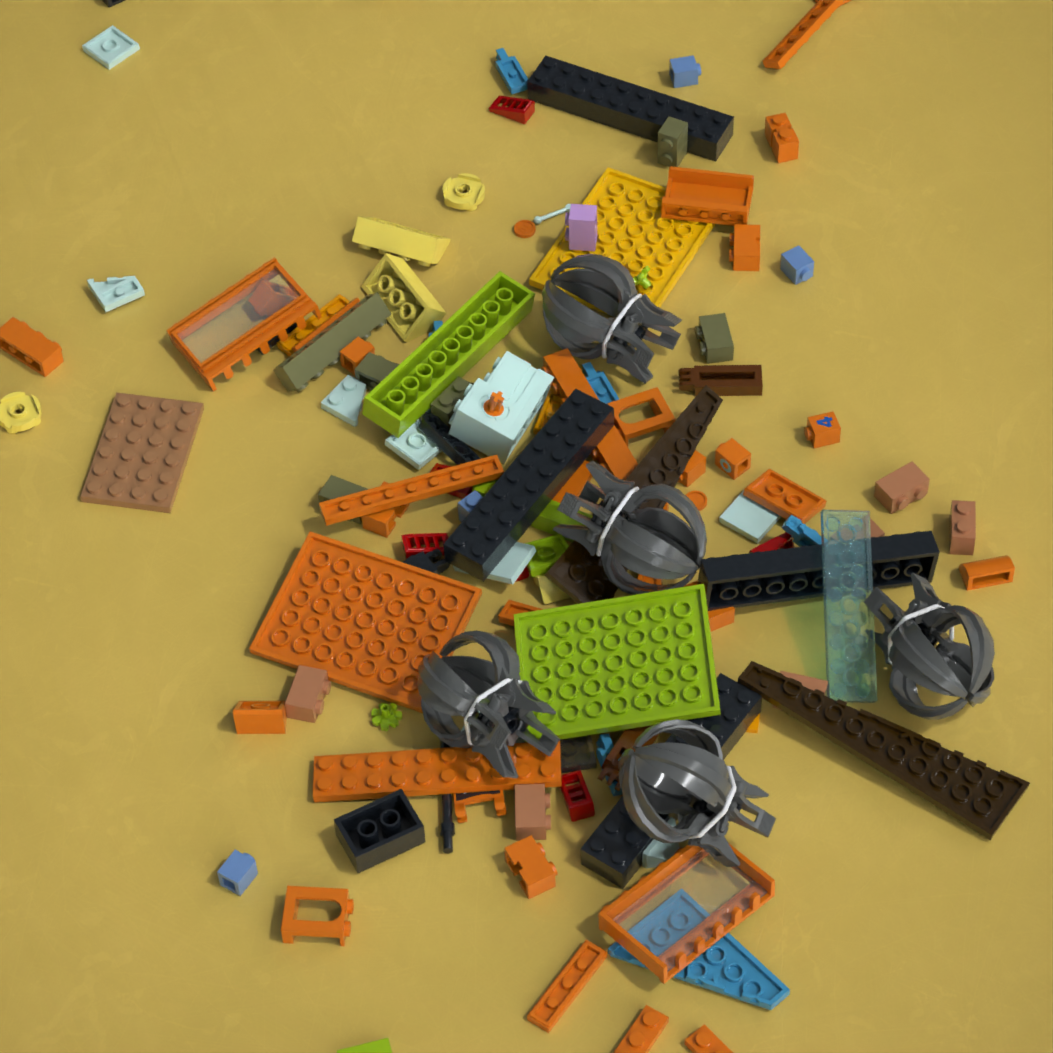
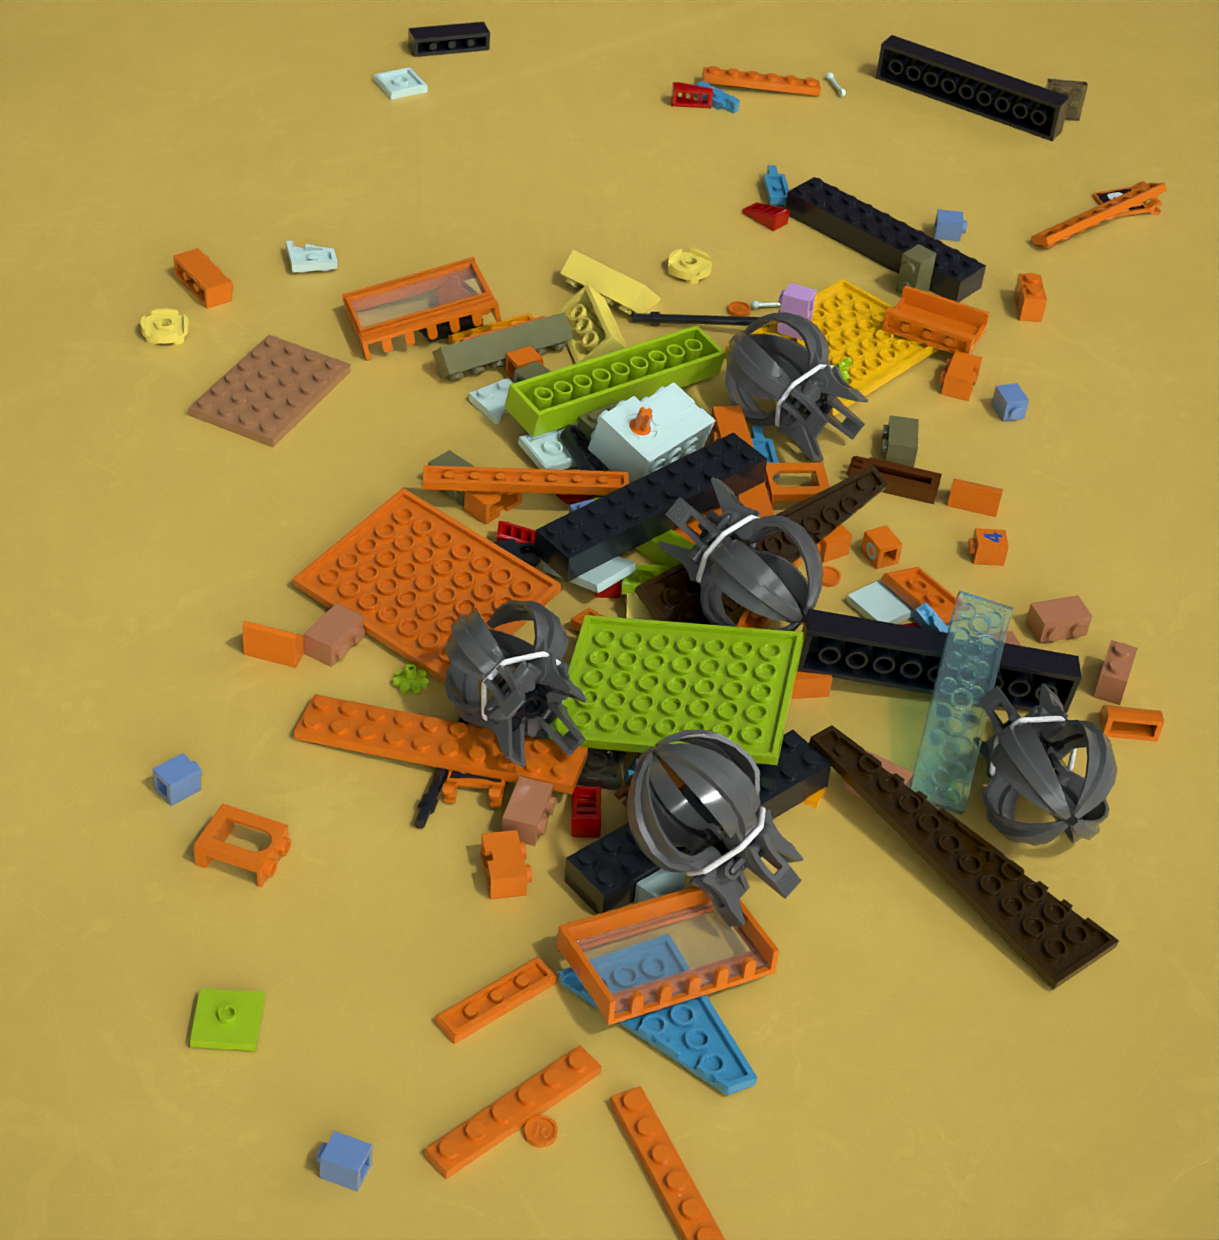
camera: 10 degrees right, 10 degrees down
black brick [334,789,426,873] -> none
none -> black bar [632,311,770,327]
none -> orange brick [947,478,1003,517]

